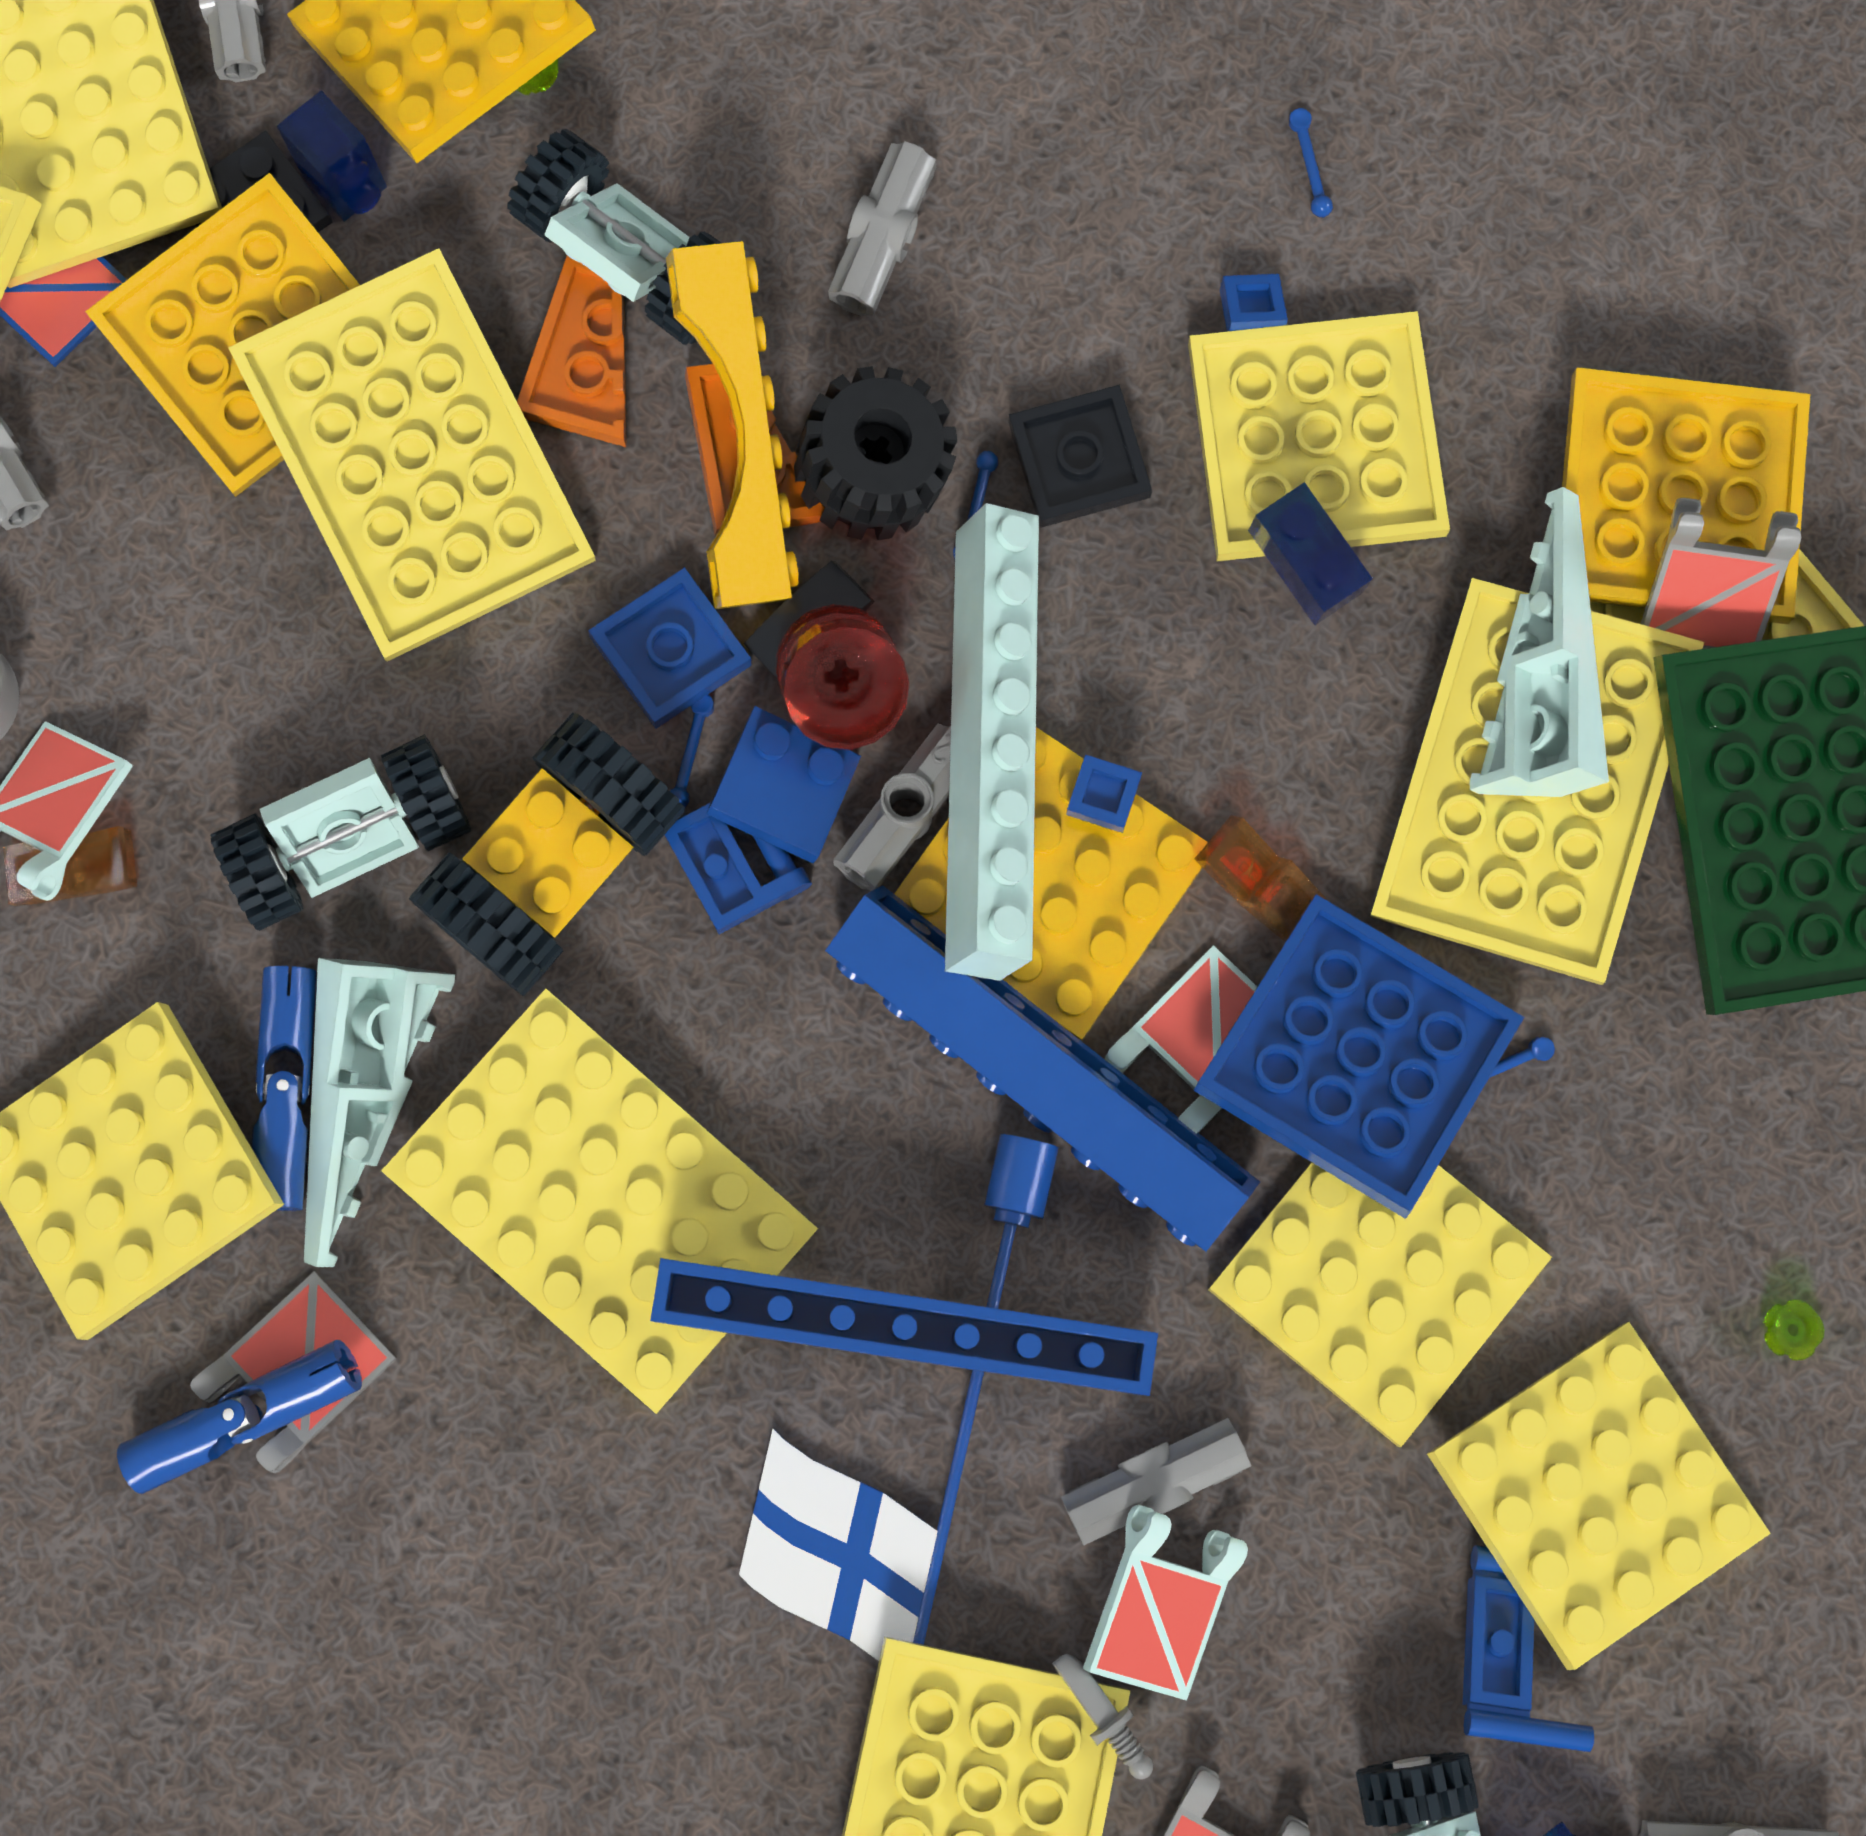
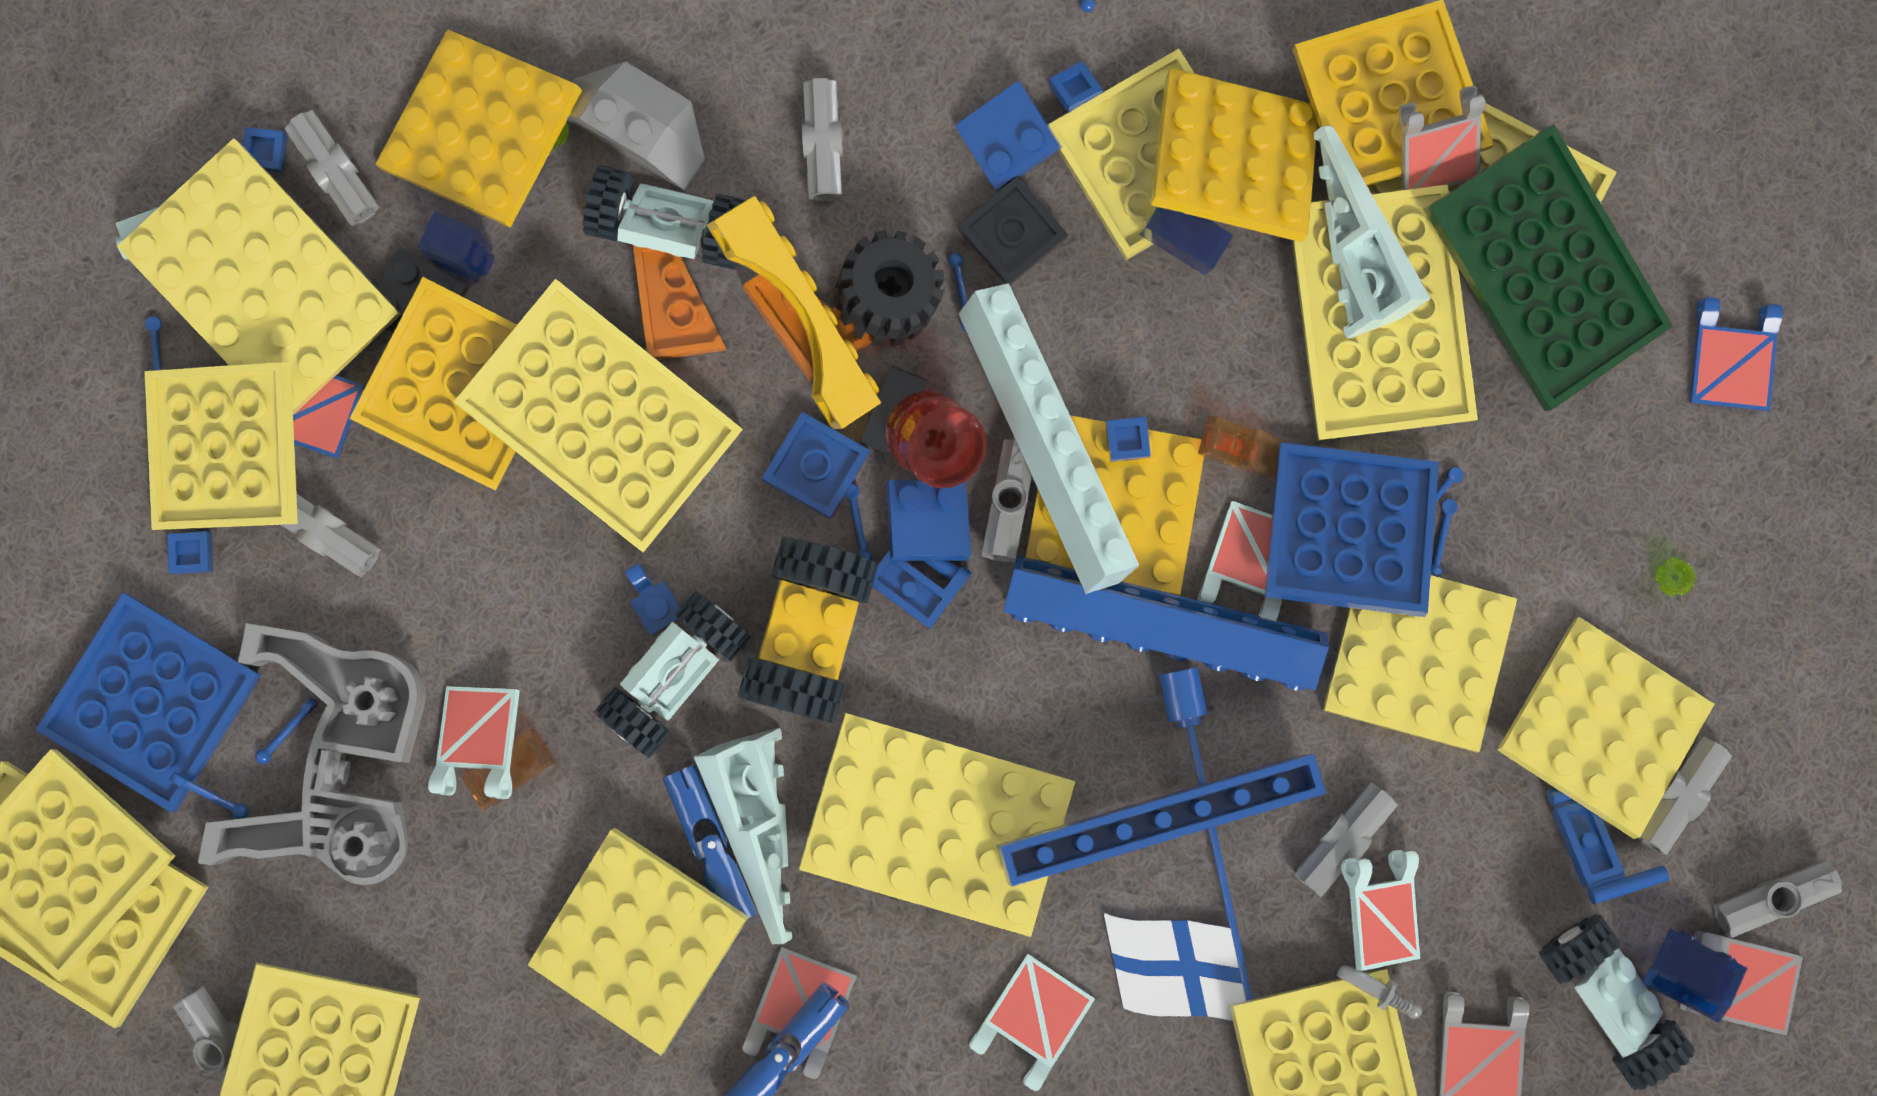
camera: 30 degrees left, 5 degrees up
none -> light grey wedge [567,61,705,191]
none -> blue plate [625,563,681,636]
none -> blue plate [955,81,1063,192]
none -> coral flag [969,954,1095,1091]
none -> yellow plate [1151,68,1317,242]
none -> blue hinge [1431,499,1458,577]
none -> light grey piece [1638,736,1732,855]

